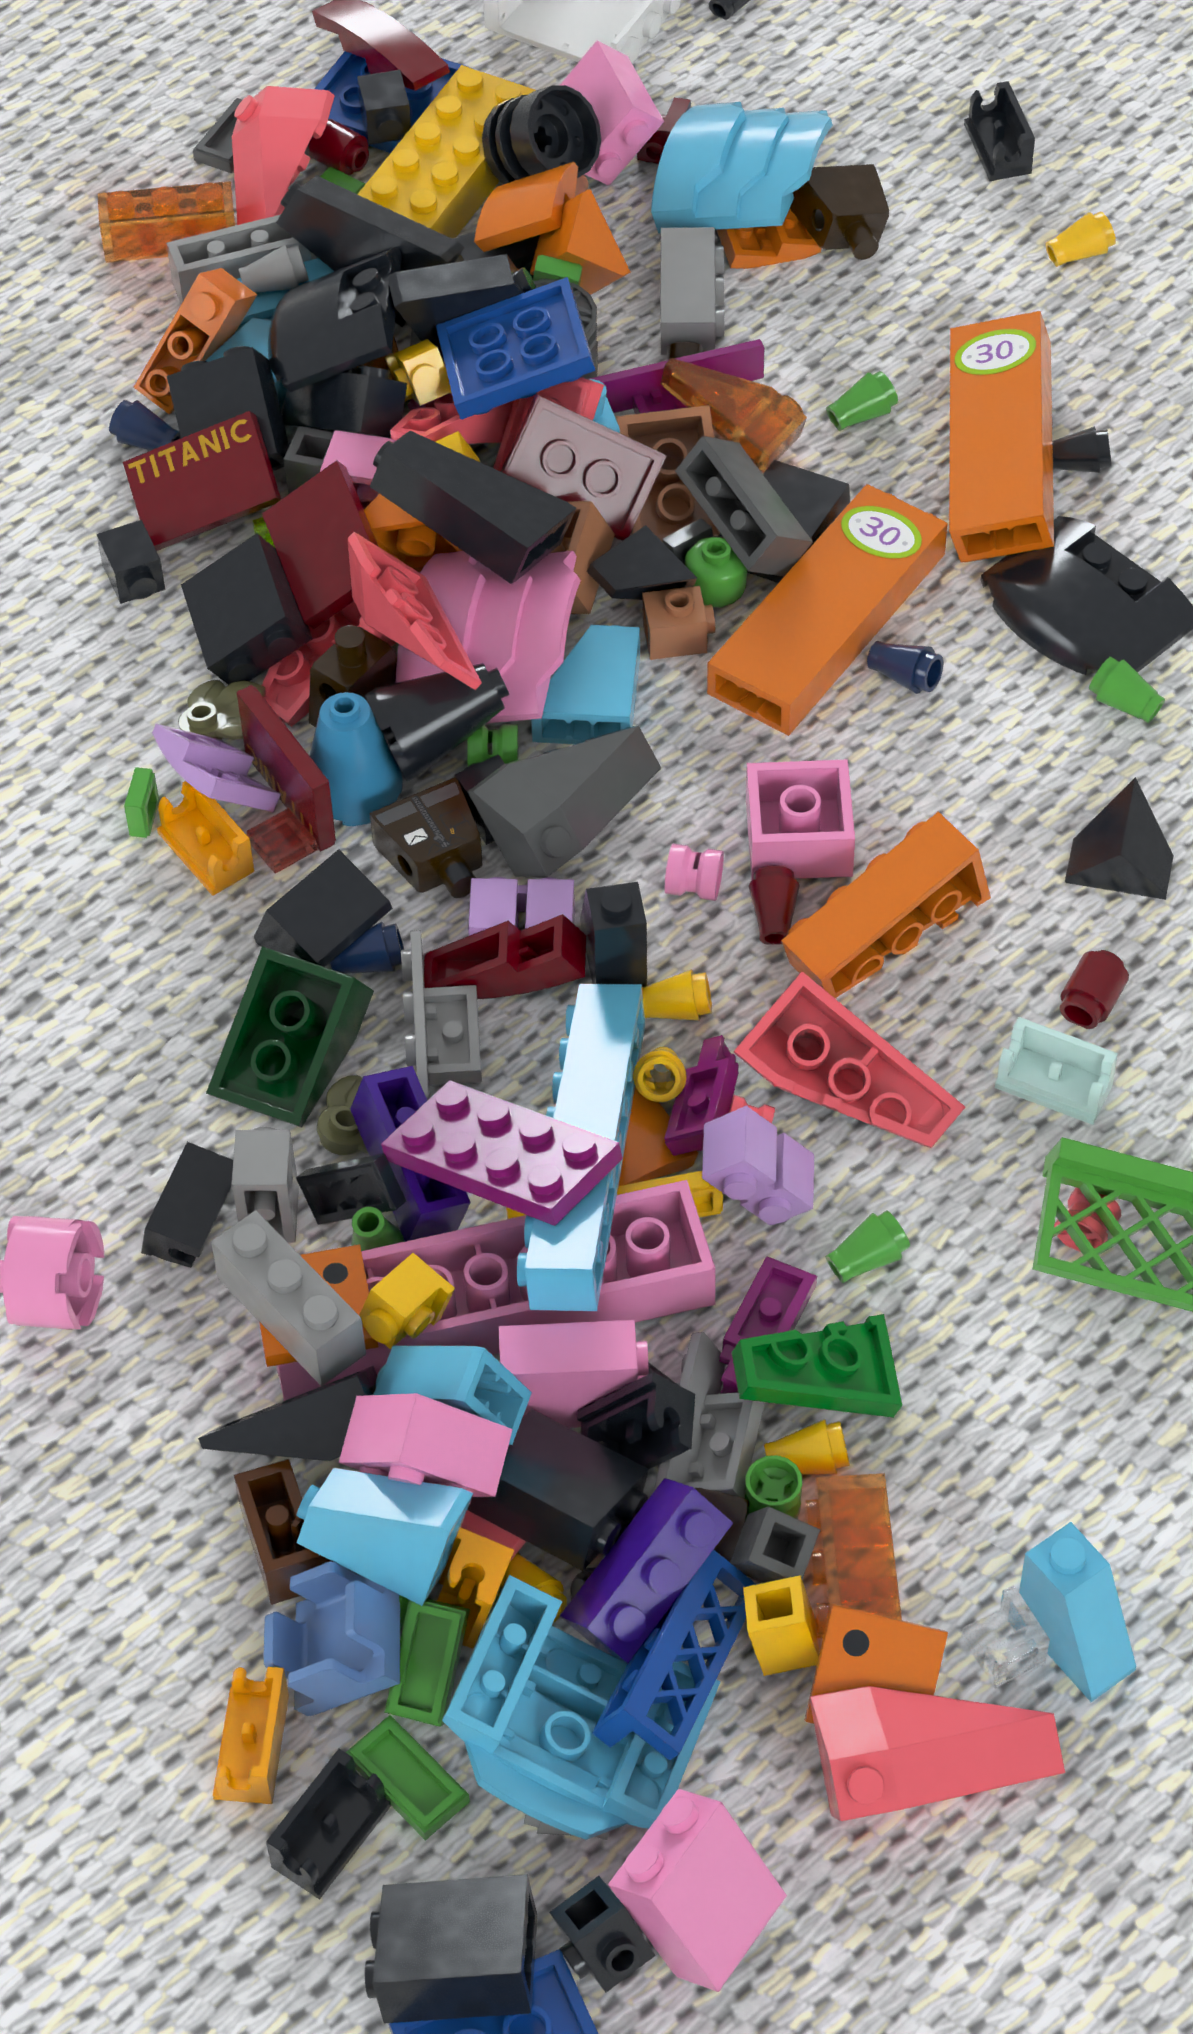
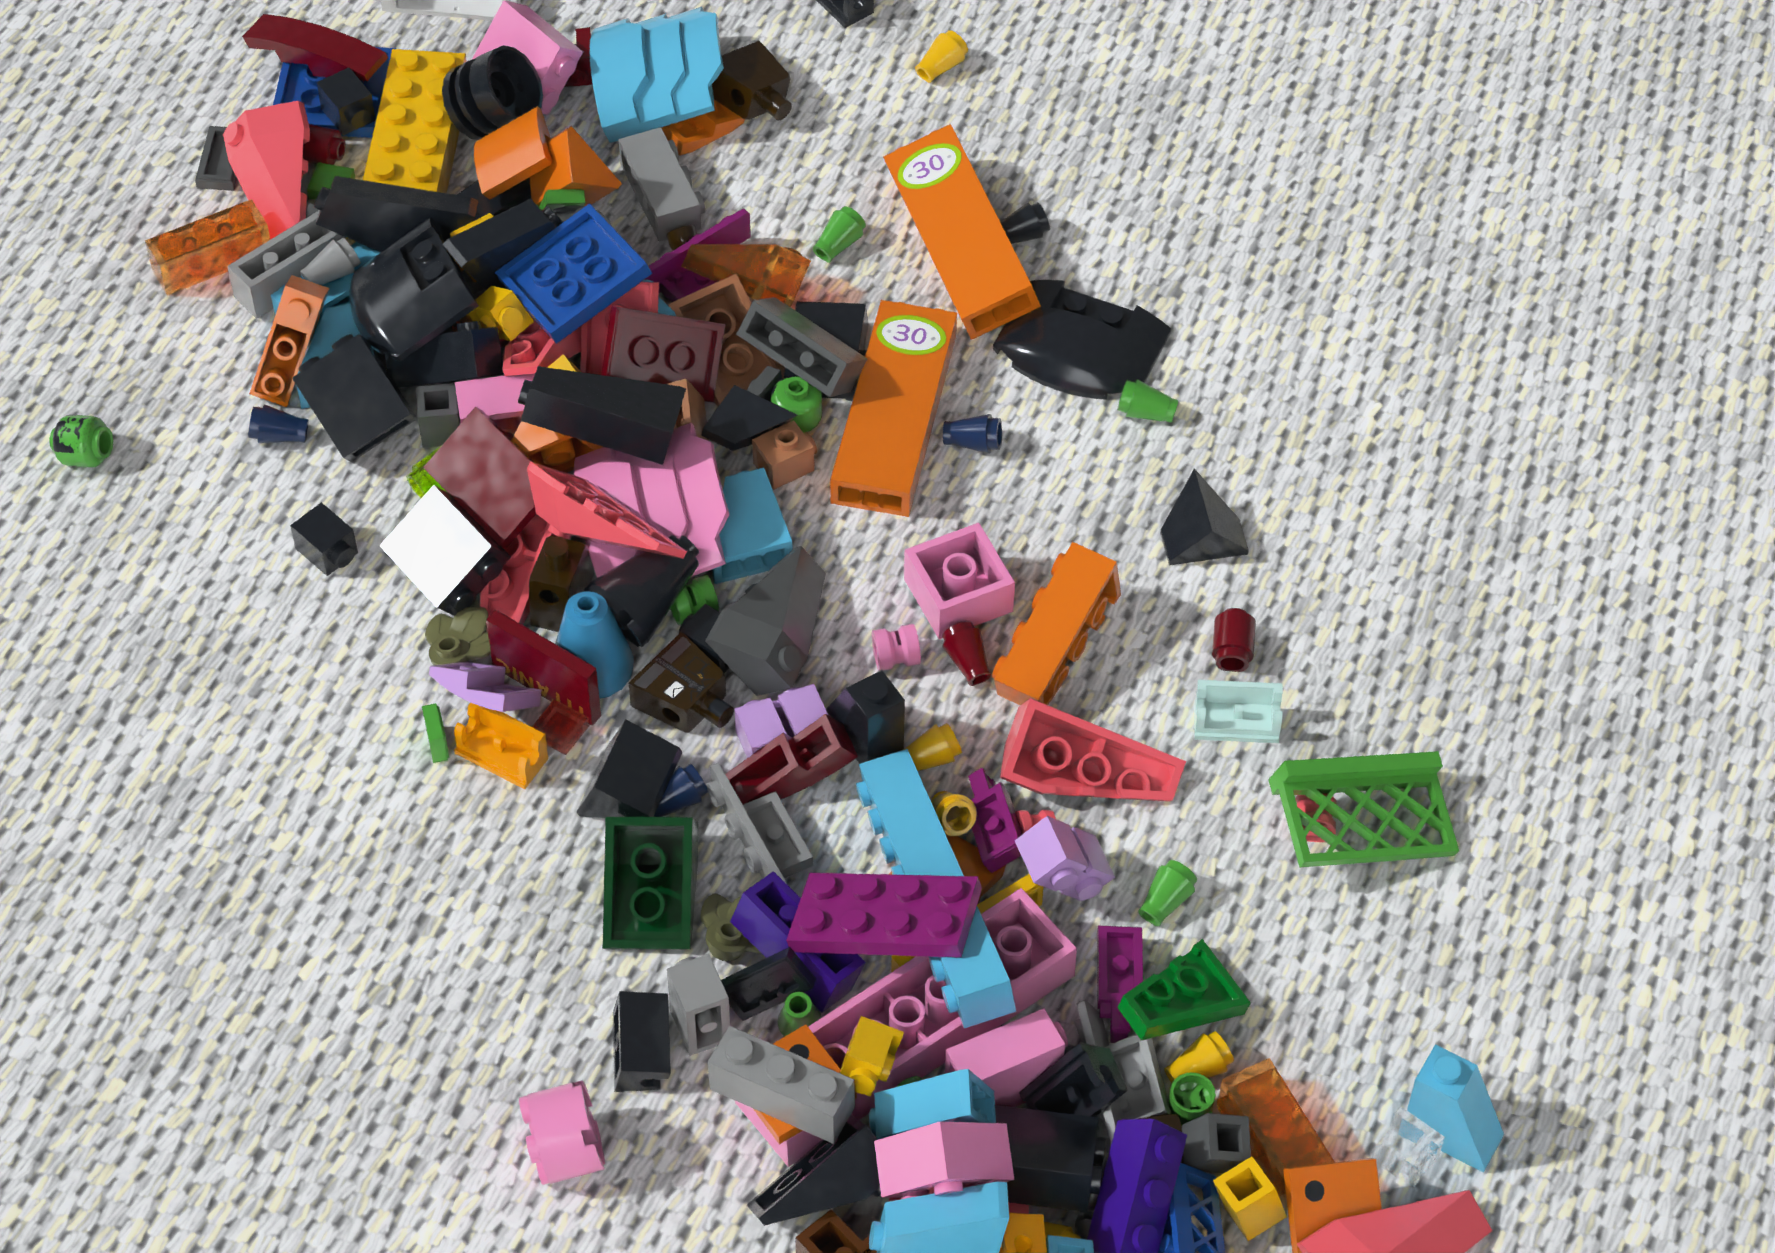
camera: 25 degrees left, 0 degrees up
dark red tile [123,411,281,551] -> none

